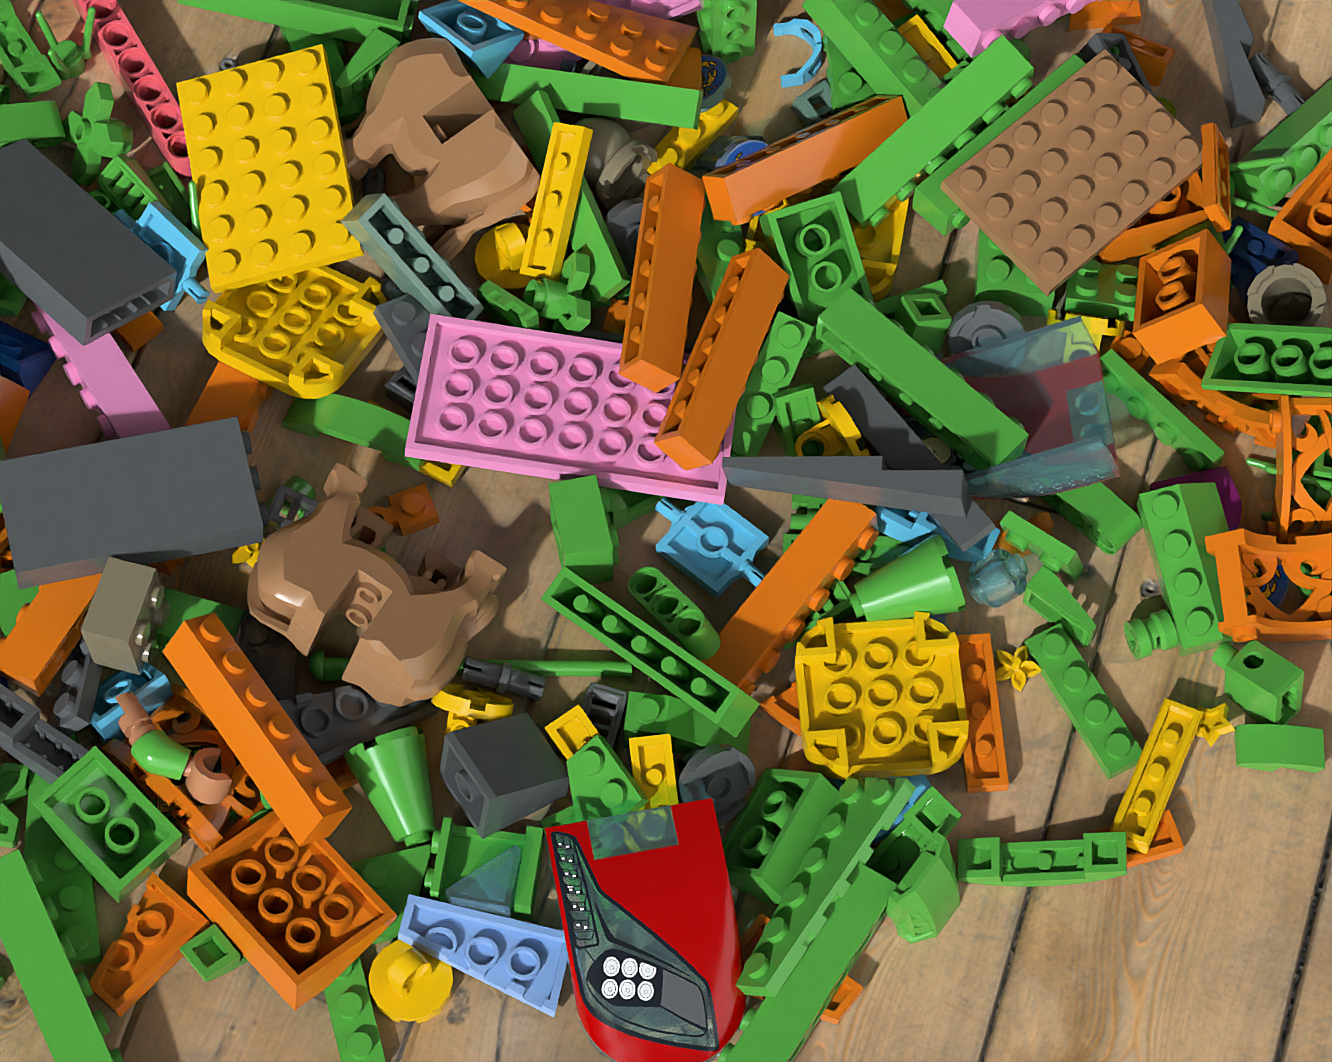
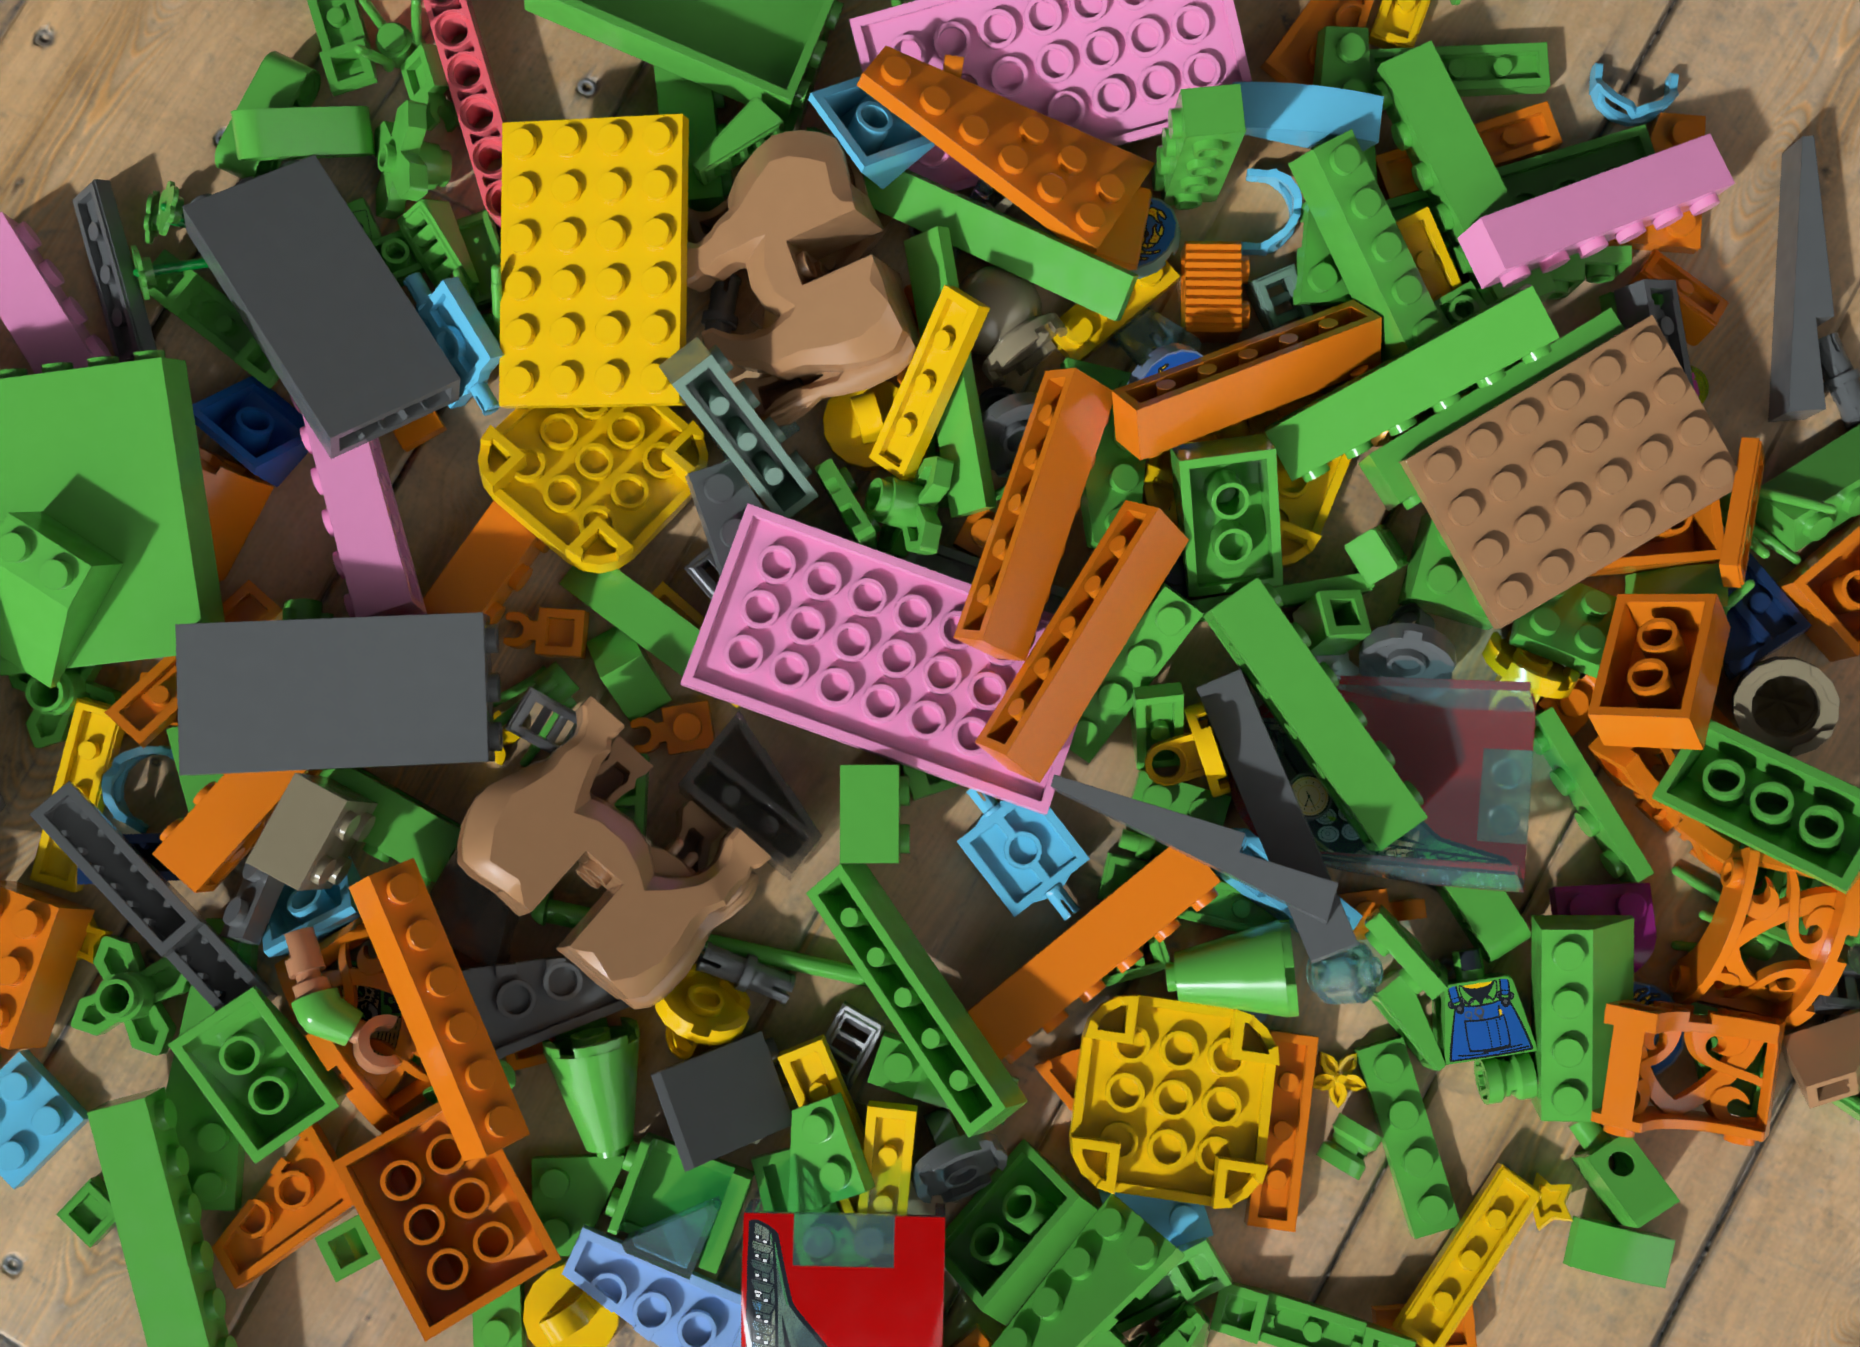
camera: 15 degrees right, 20 degrees up
bright green beam [628,566,721,661] -> none
none -> bright green plate [400,43,460,132]
none -> orange plate [503,607,590,659]
none -> bright green slope [587,626,673,722]
none -> clear smoke wedge [678,710,822,881]
none -> orange brick [1181,241,1250,344]
none -> bright green wheel [1316,1112,1382,1180]
none -> bright green slope [1344,524,1409,586]
none -> torso [1432,948,1537,1065]
none -> bright green slope [1547,246,1632,300]

